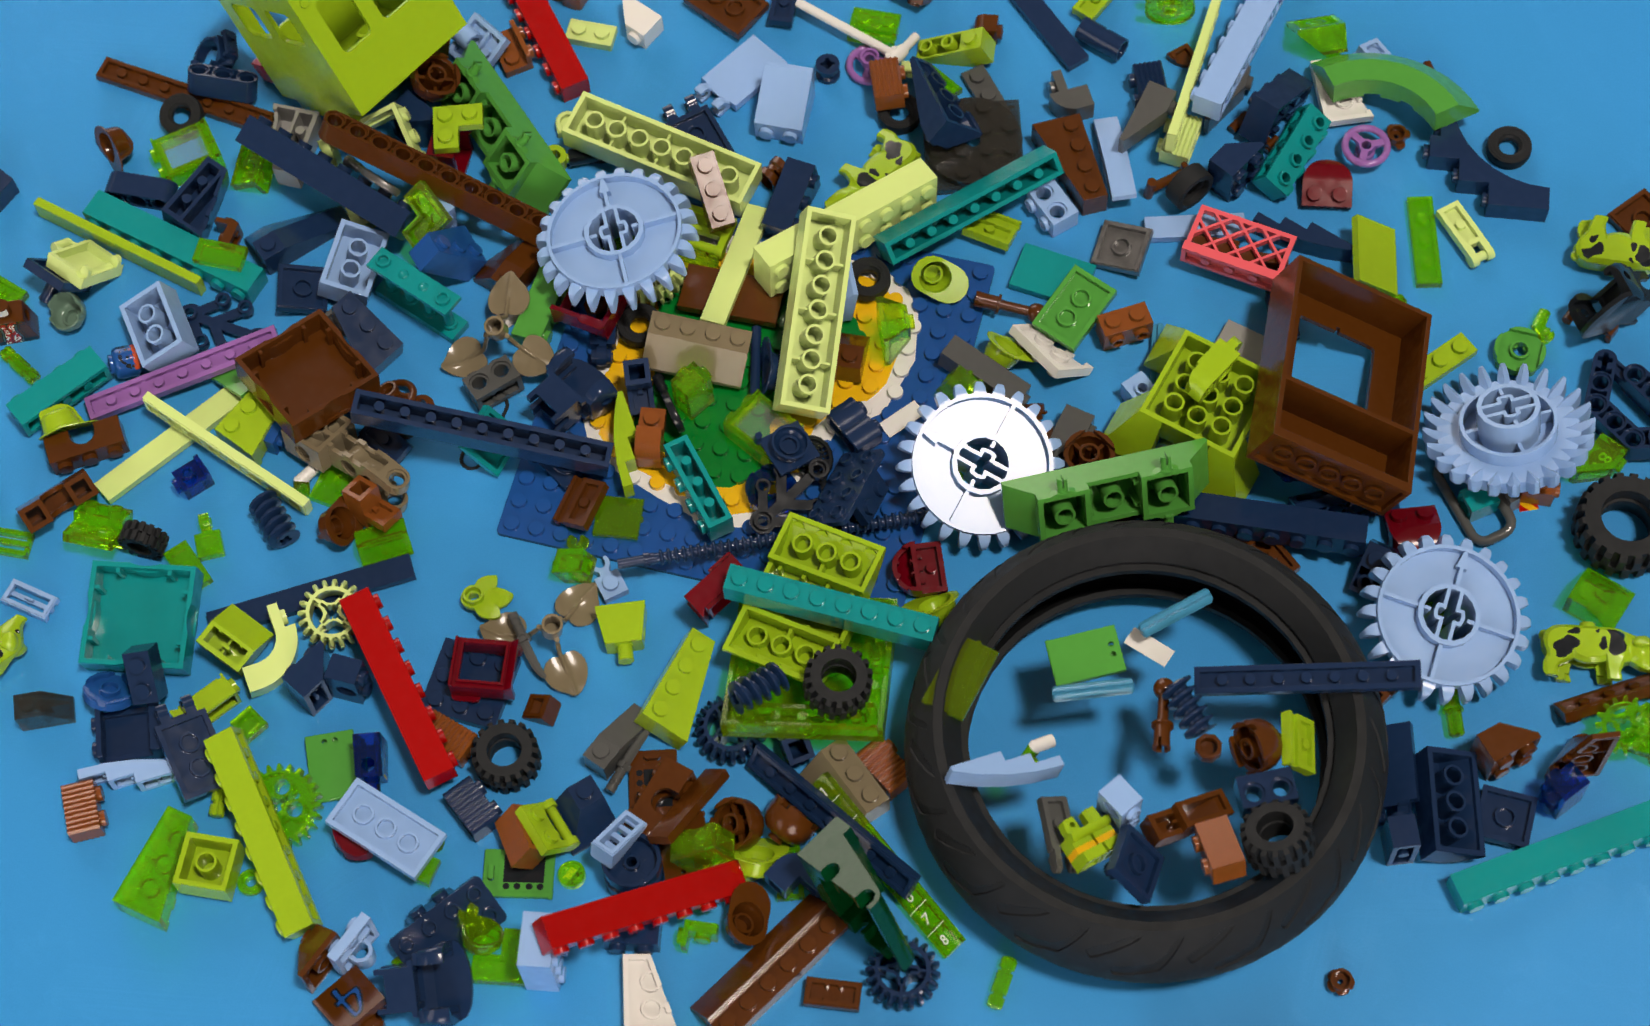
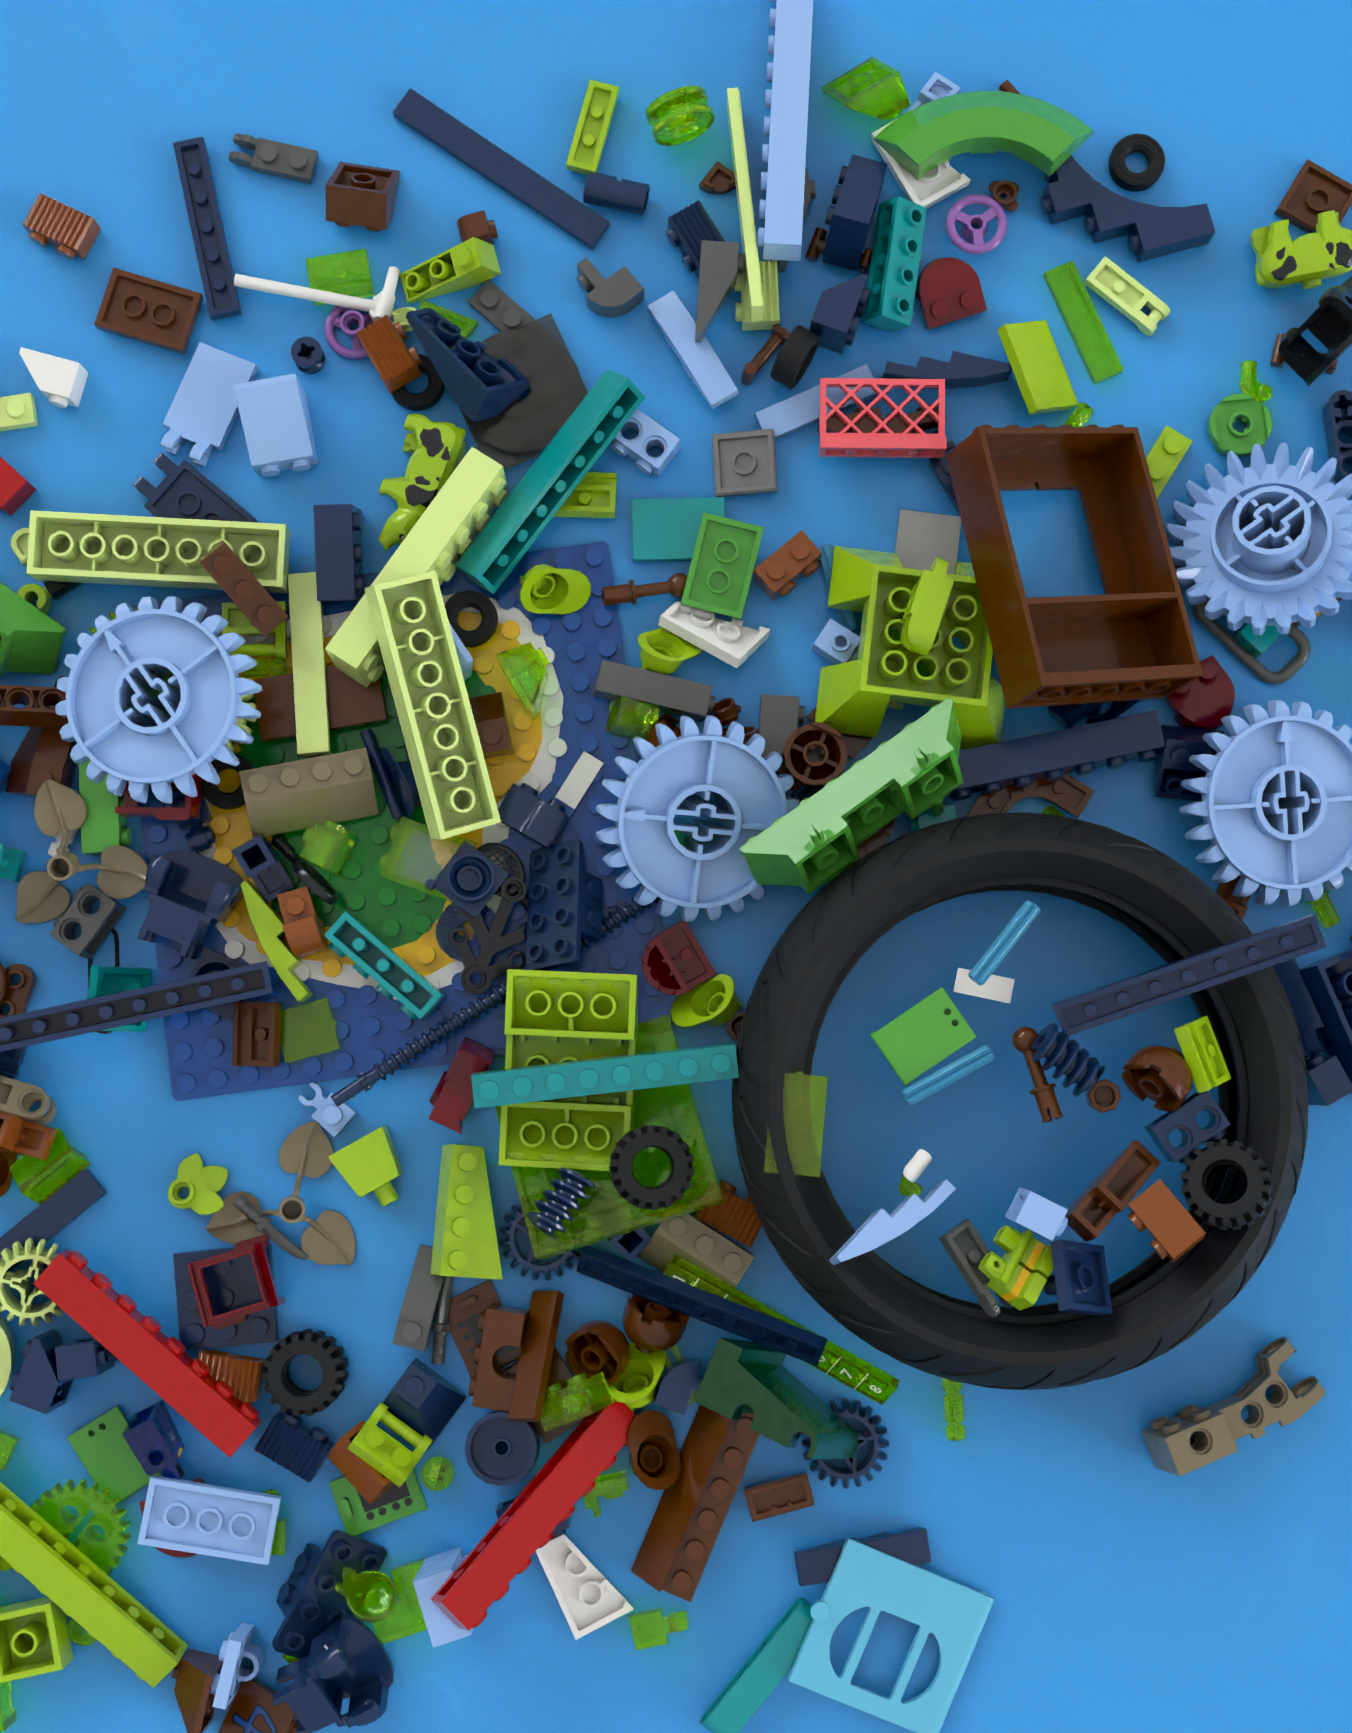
camera: 25 degrees left, 20 degrees up
reddish brown slope [522,694,561,726] -> none
clear neon green brick [551,535,597,583] -> none
light blue slope [590,810,647,869] -> none
reddish brown wheel [761,156,785,190] -> none
reddish brown wedge [1031,113,1108,216] -> none
reddish brown plate [1327,968,1355,996] -> none

